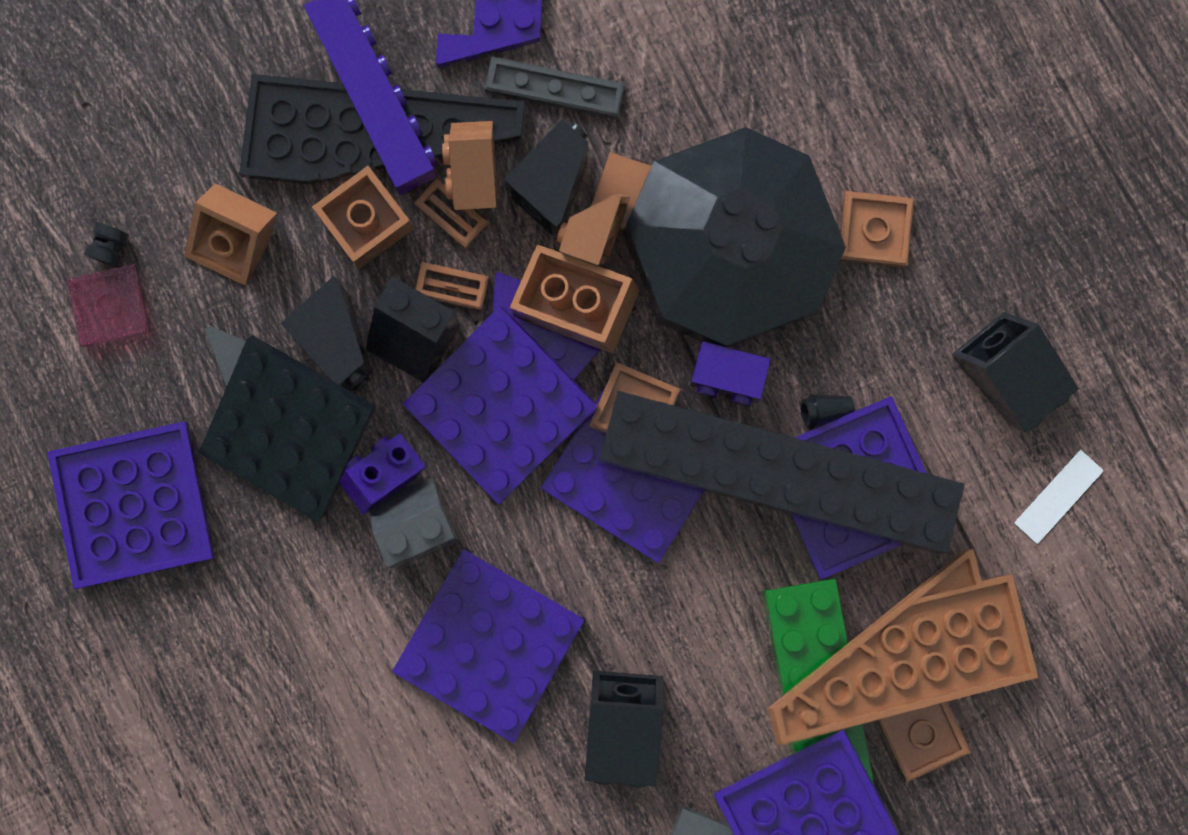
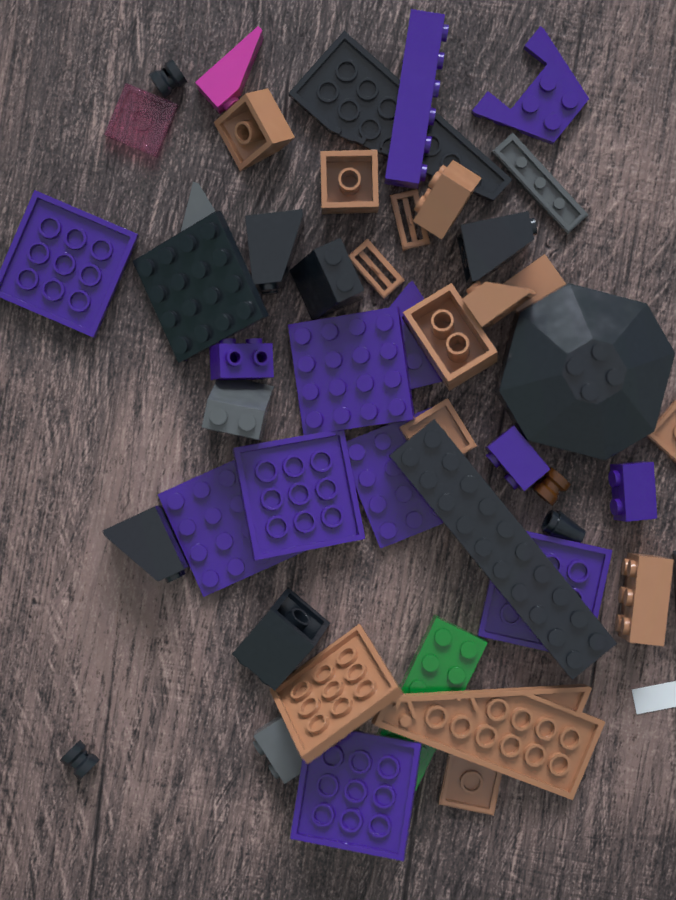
camera: 40 degrees right, 5 degrees up
none -> black slope [102,505,189,583]
none -> dark pink slope [195,26,264,114]
none -> dark purple plate [232,430,365,561]
none -> nougat plate [270,624,404,764]
none -> reddish brown wheel [531,467,571,506]
none -> dark purple brick [608,461,657,522]
none -> nougat brick [615,553,674,646]

